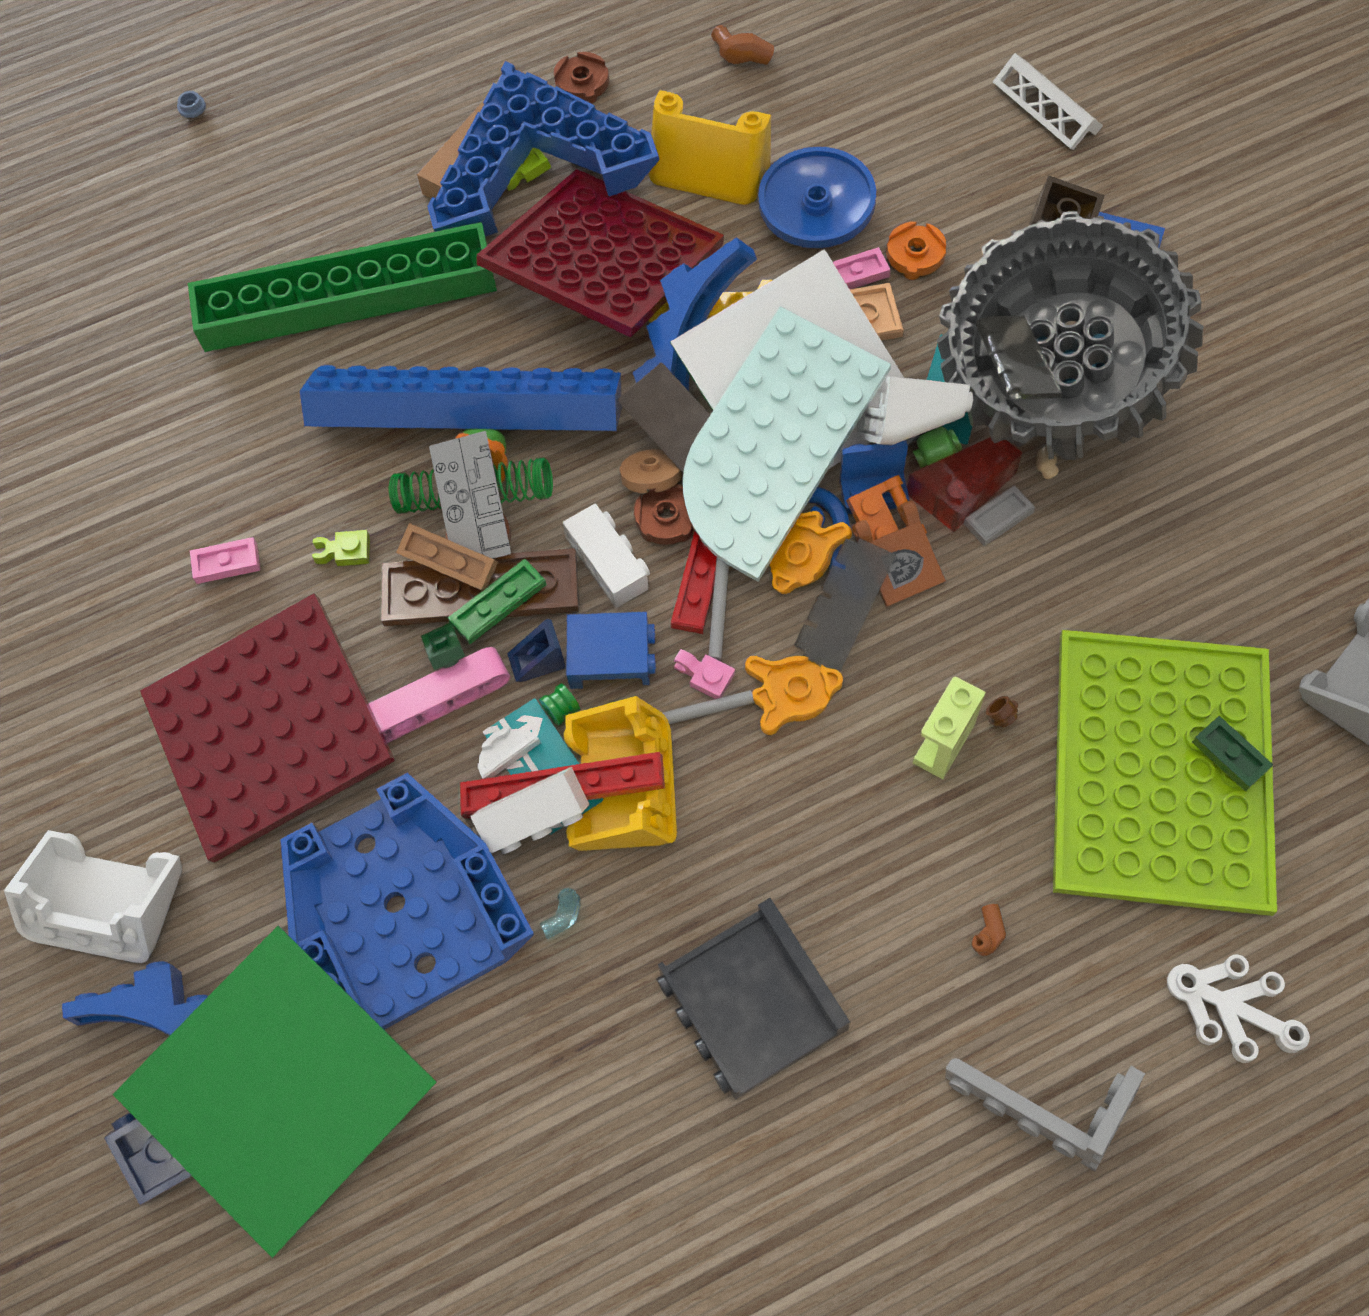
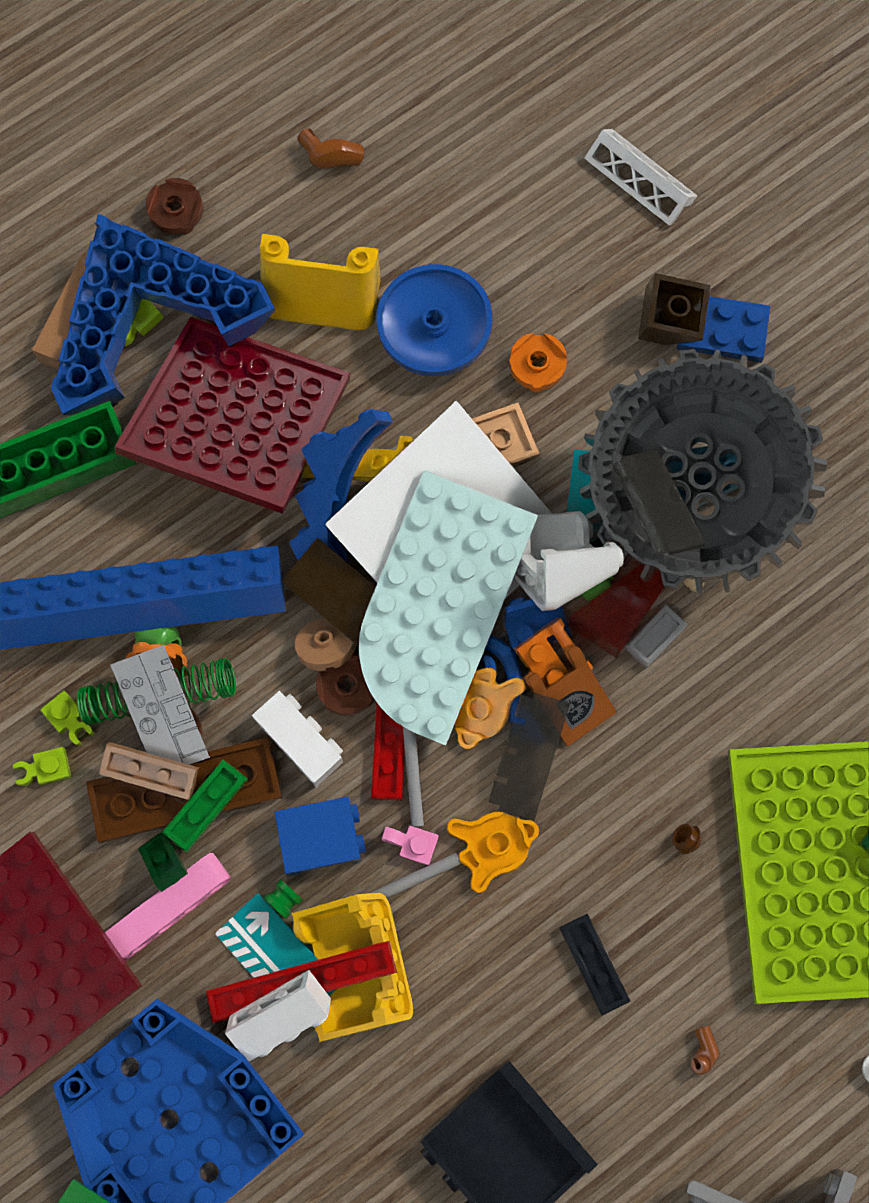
camera: 15 degrees left, 10 degrees up
white tile [478,728,541,779] -> none
dark blue slope [507,619,566,682] -> none
clear light blue arm [539,888,581,939] -> none
bright pink plate [833,247,890,289] -> none
yellowish green panel [913,677,986,779] -> none
none -> lime plate [40,690,94,747]
none -> black tile [559,913,631,1016]

